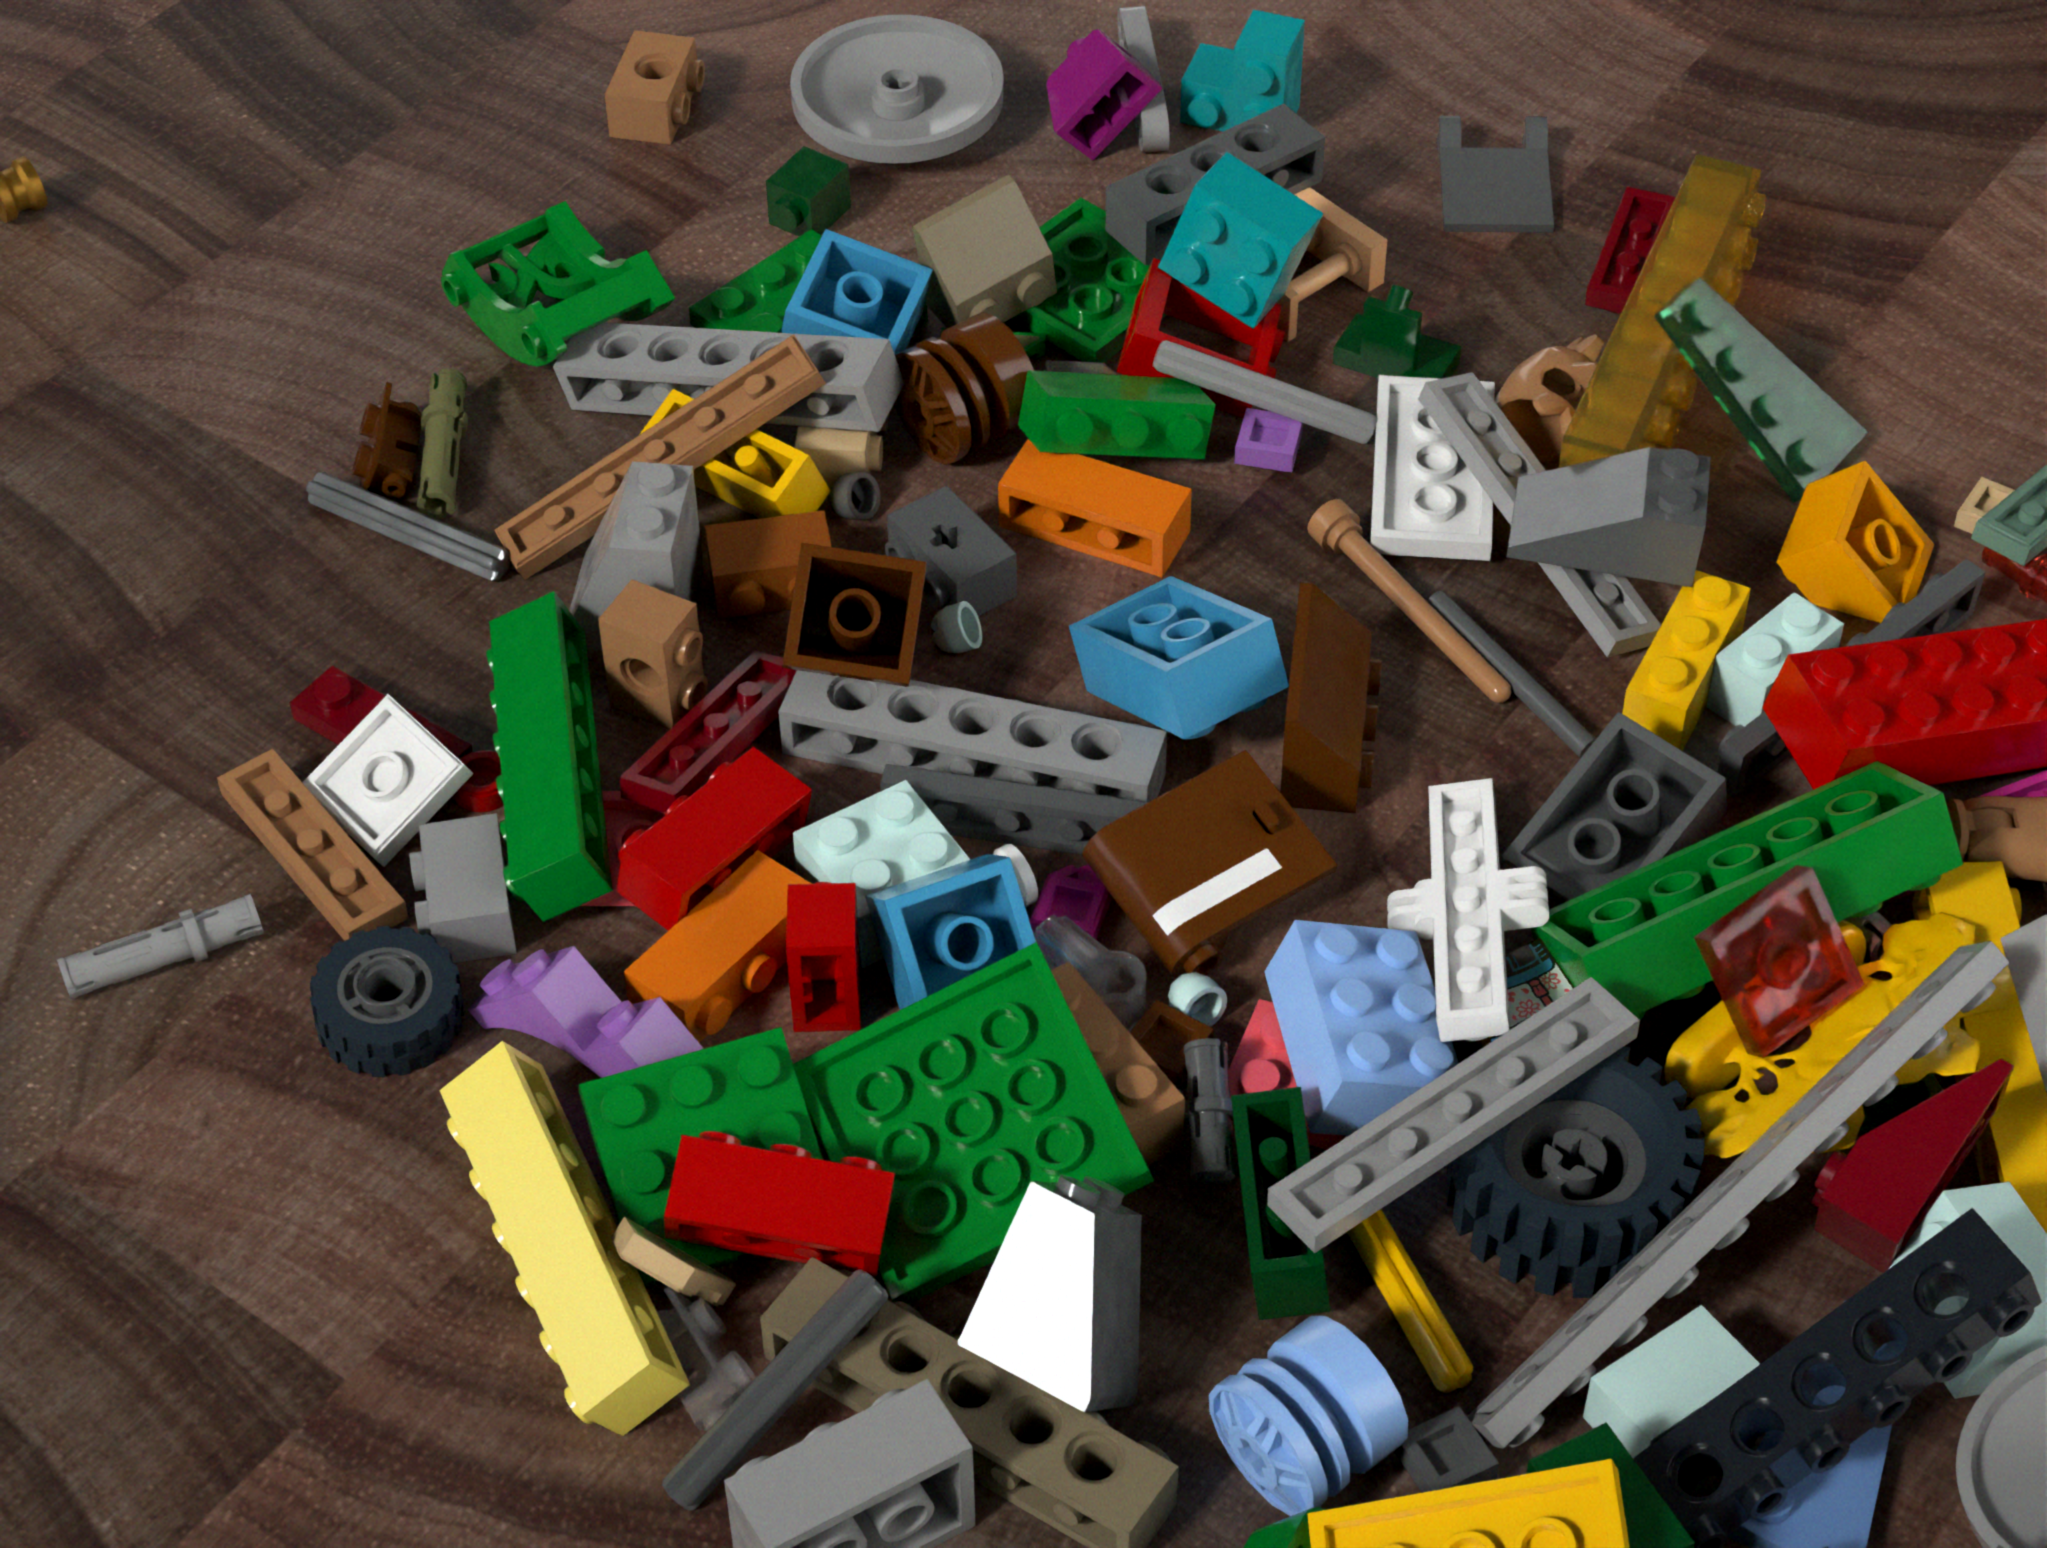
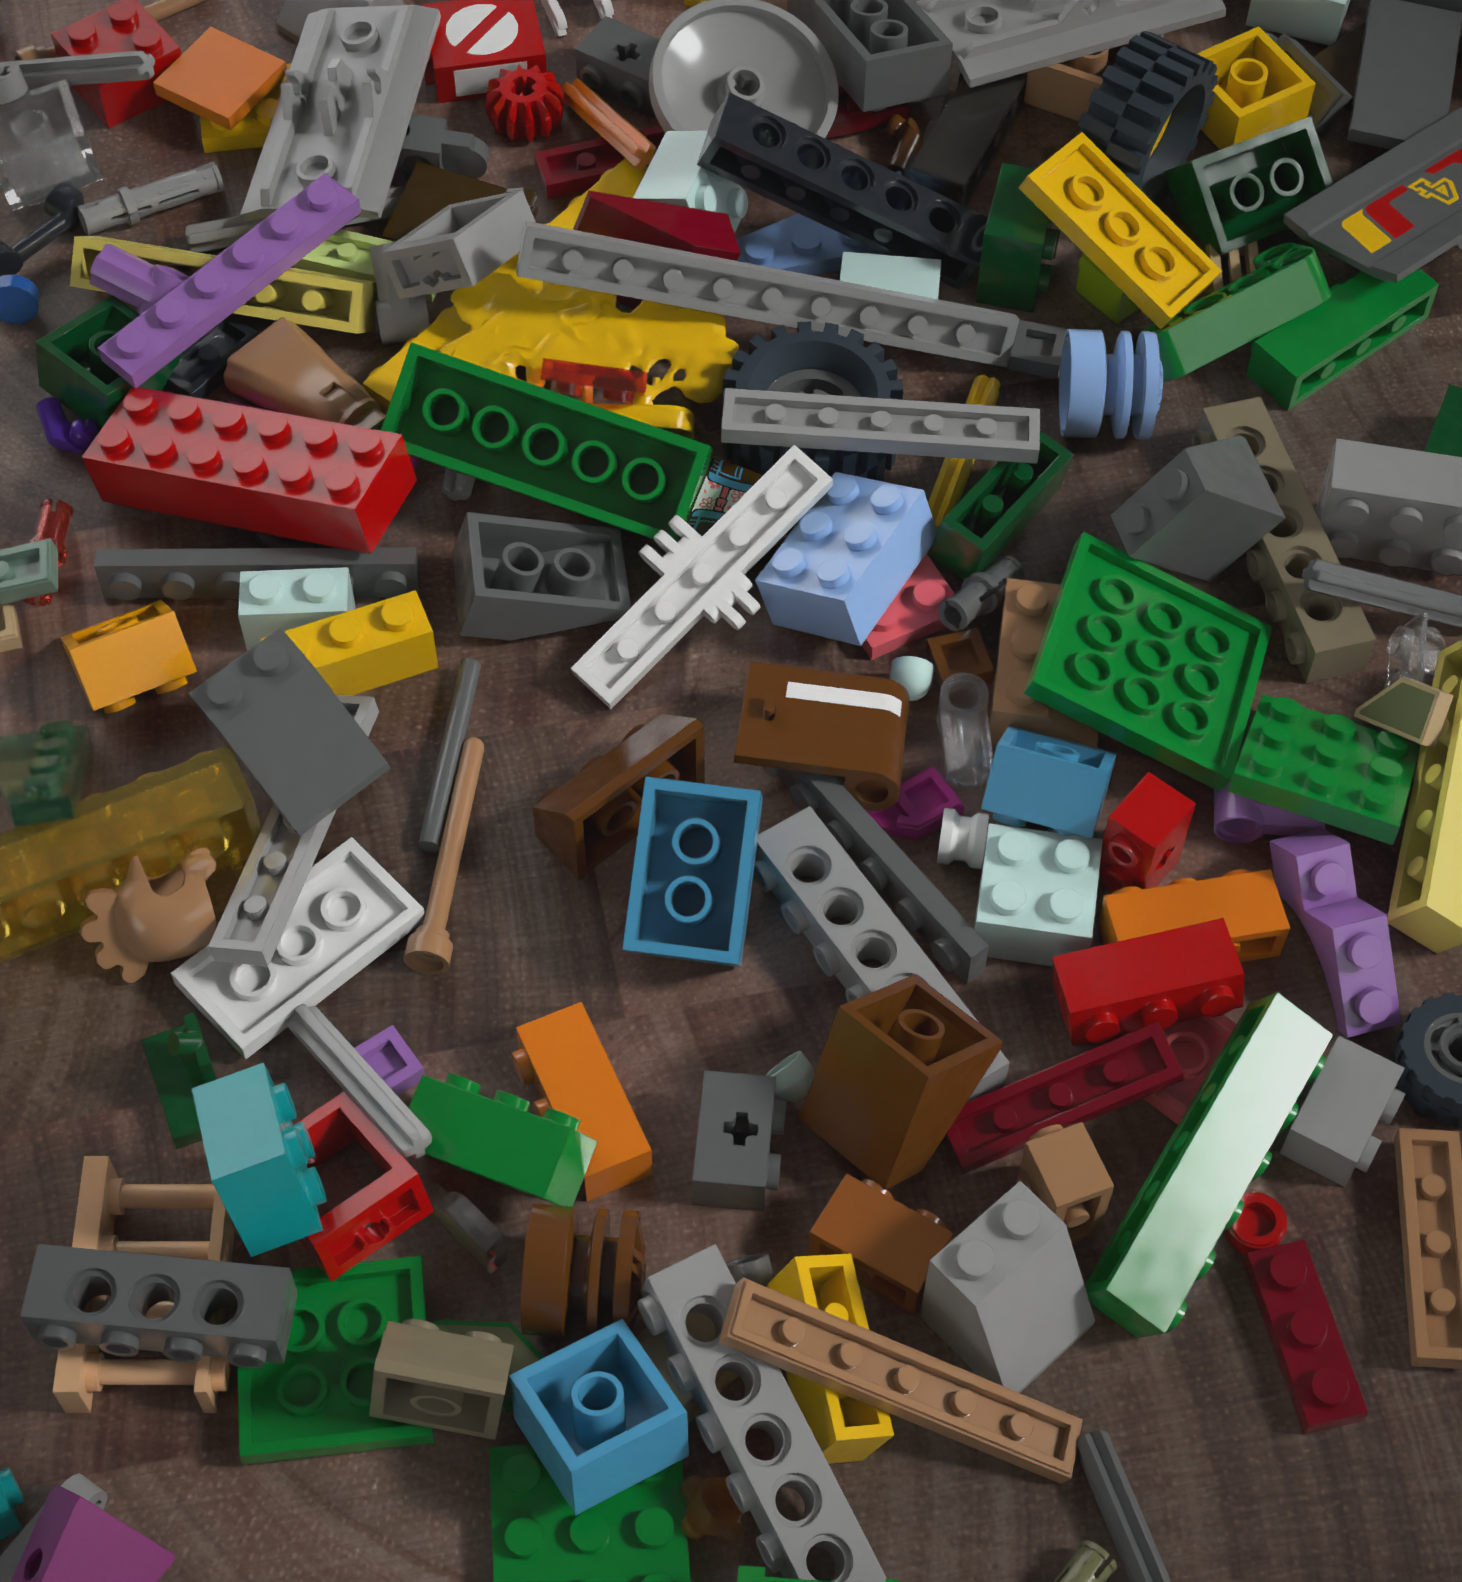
camera: 140 degrees left, 10 degrees up
white tile [302,694,474,867] -> none
red brick [664,1131,895,1276] -> none

